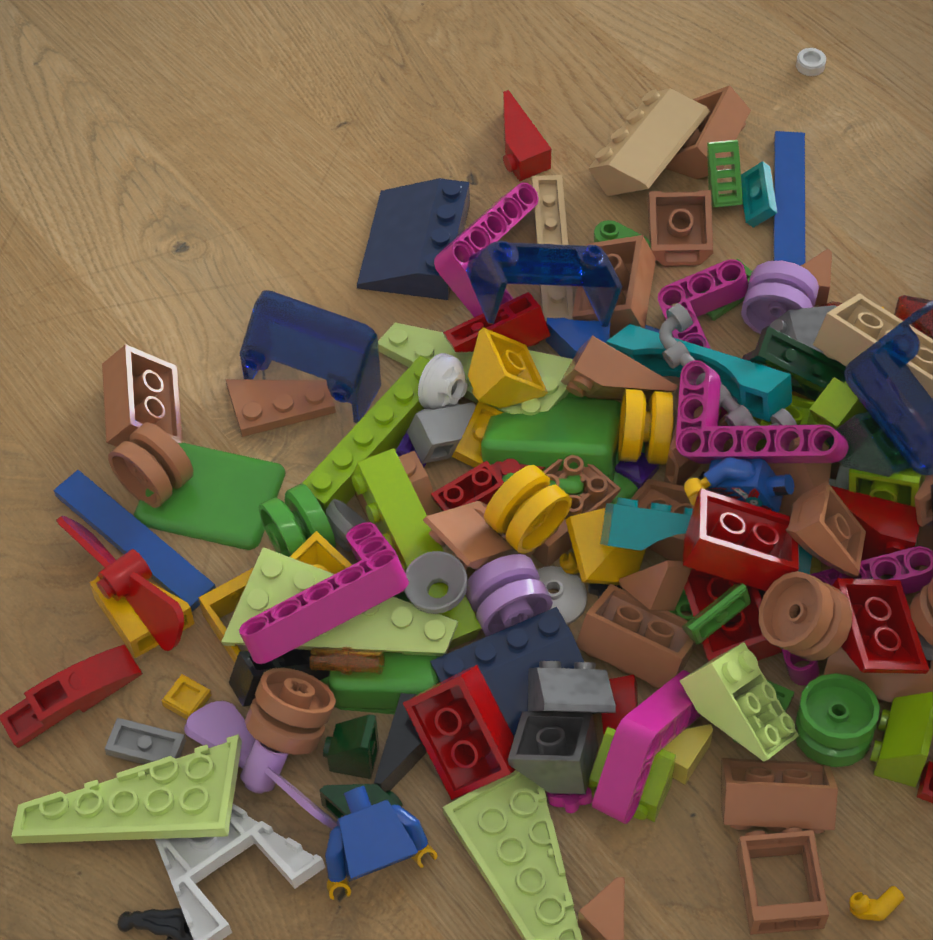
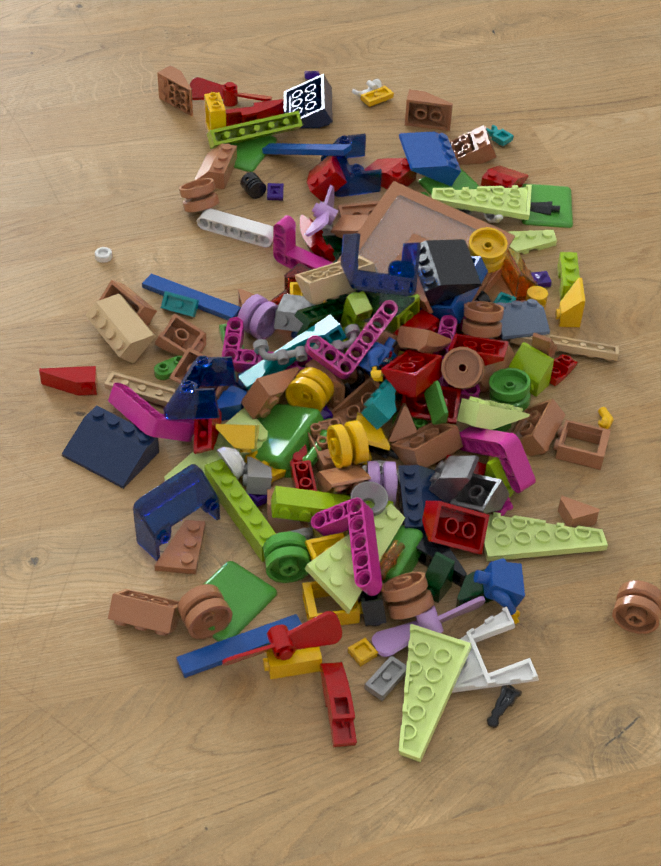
camera: 70 degrees left, 10 degrees down
bright green slope [707,140,743,207] -> none

